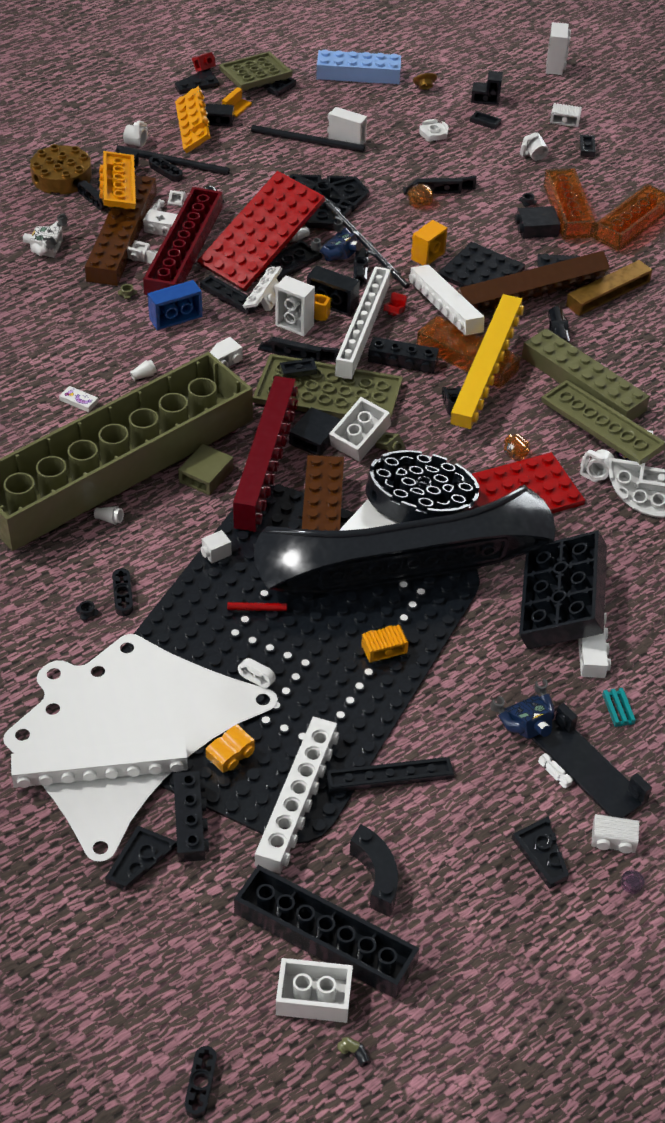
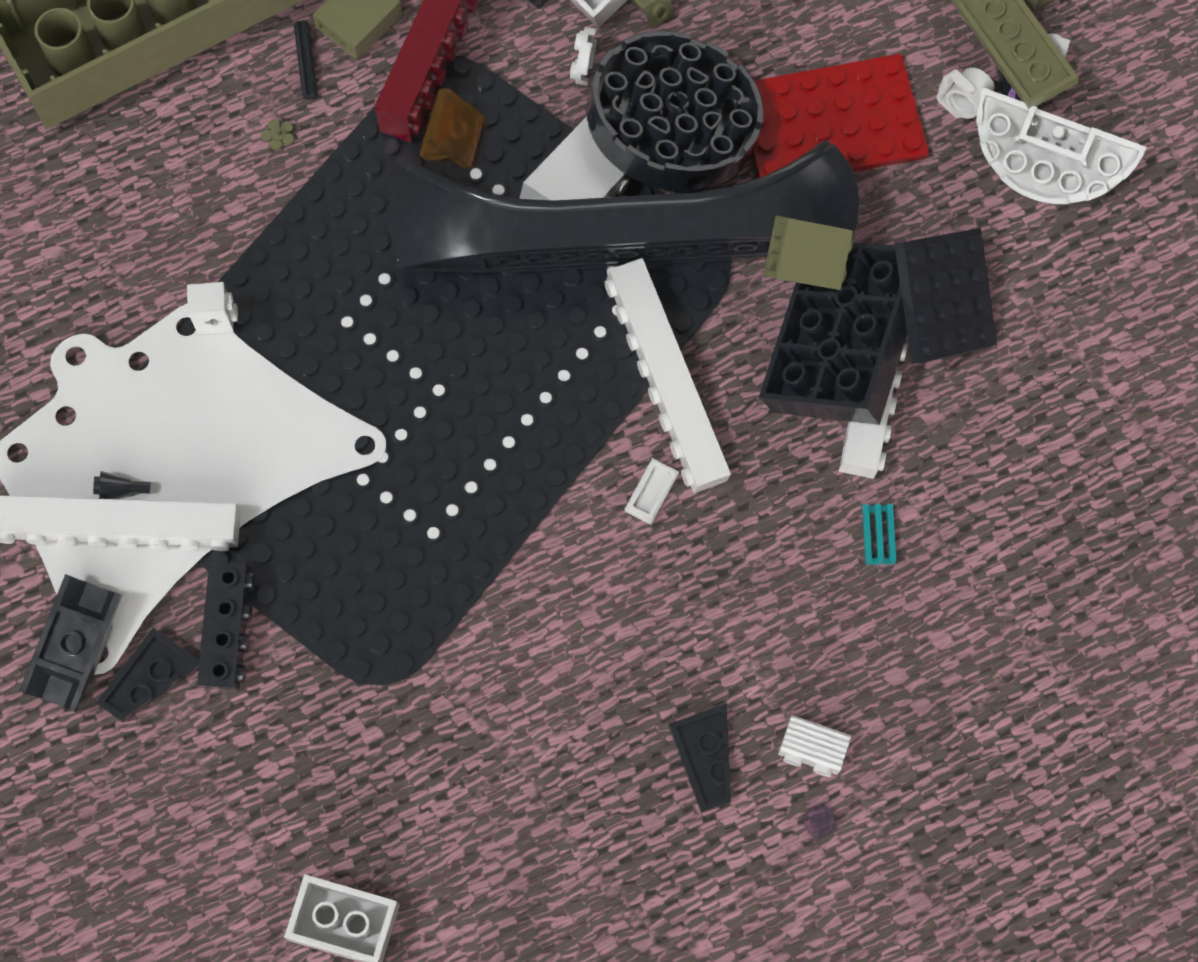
camera: 10 degrees right, 25 degrees up
black plate [76,601,99,621] -> none
white cone [94,506,124,525] -> none
black beam [112,568,133,616] -> none
white brick [200,530,232,564] -> none
light orange brick [206,724,255,773] -> none
red bar [227,602,287,611] -> none
black brick [234,865,420,999] -> none
white beam [238,658,276,688] -> none
white brick [255,717,339,874] -> none
reddish brown brick [302,455,344,531] -> none
black tile [325,757,454,793] -> none
black brick [350,824,398,917] -> none
light orange brick [362,624,408,663] -> none
dark blue torso [490,679,554,739] -> none
clear orange head [504,433,530,460] -> none
black bracket [531,703,652,818] -> none
white axle [538,753,573,788] -> none
none -> black piece [19,574,122,713]
none -> black cone [93,471,151,499]
none -> white brick [187,282,238,335]
none -> olive plant [261,119,294,151]
none -> black axle [294,20,318,100]
none -> clear orange bracket [420,88,485,168]
none -> white plate [570,27,597,86]
none -> white brick [605,258,731,493]
none -> white tile [625,458,679,525]
none -> olive brick [764,215,853,290]
none -> black plate [894,228,997,364]

